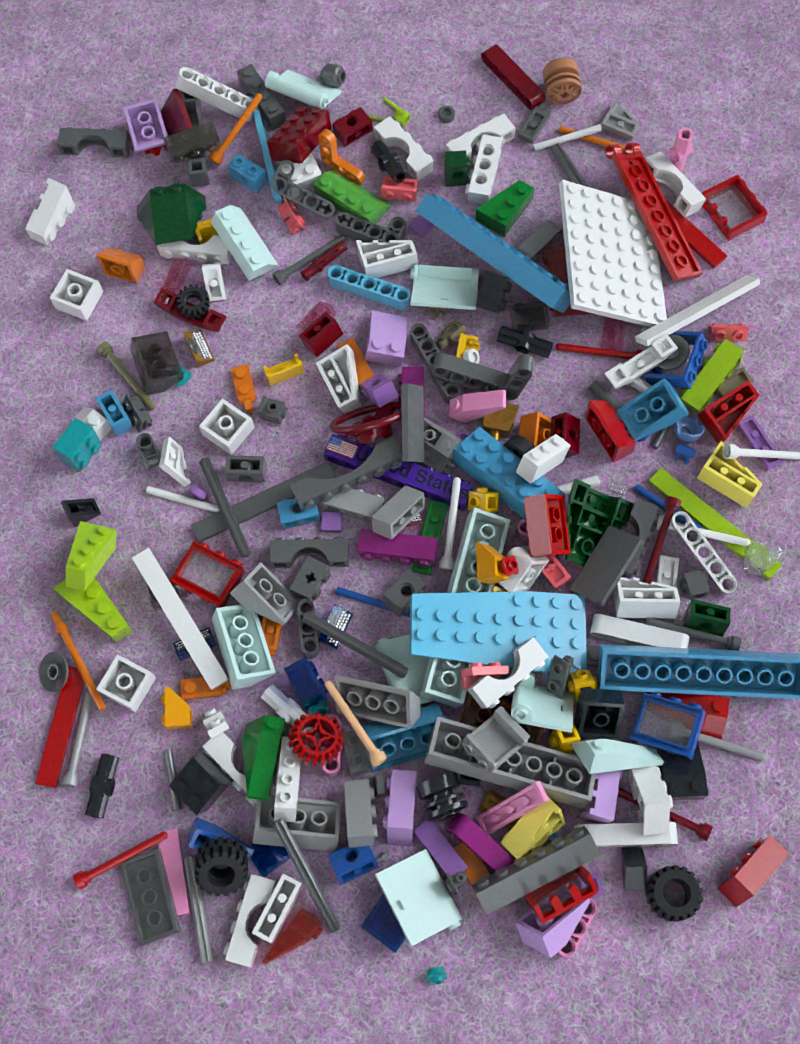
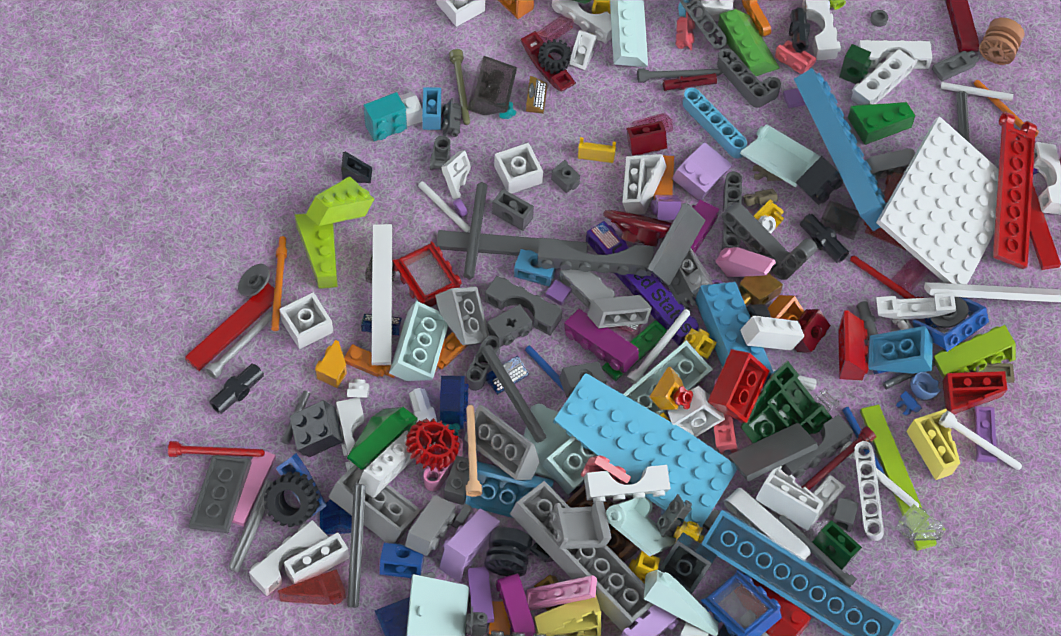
camera: 25 degrees right, 10 degrees down
orange hinge [230,364,257,414] -> none
white wedge [356,240,418,278] -> none
light grey wing [601,99,640,141] -> none
coral hinge [709,323,749,341] -> none

